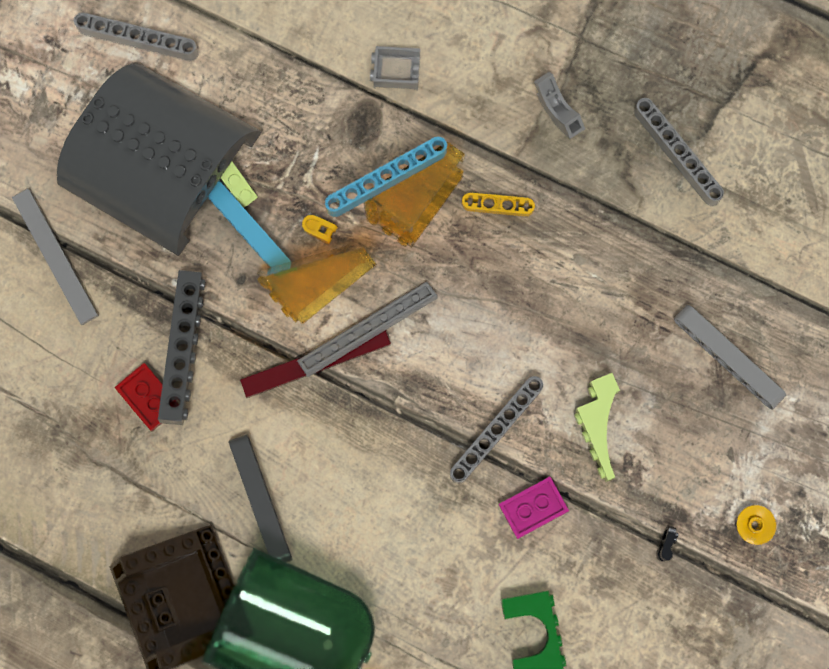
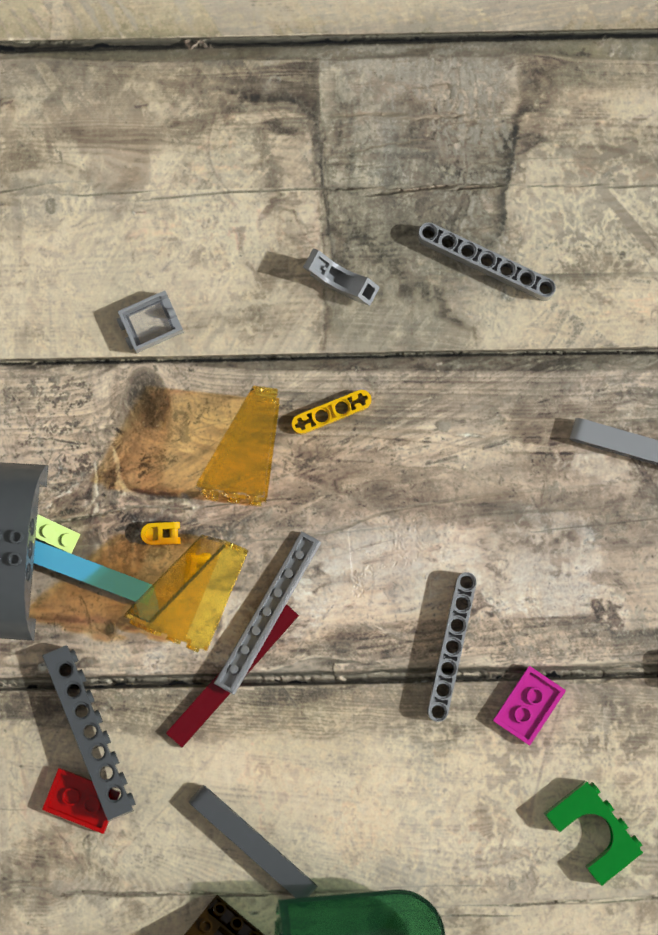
camera: 30 degrees left, 5 degrees up
medium azure beam [325,137,447,217] -> none
yellowish green arch [574,373,620,482] -> none

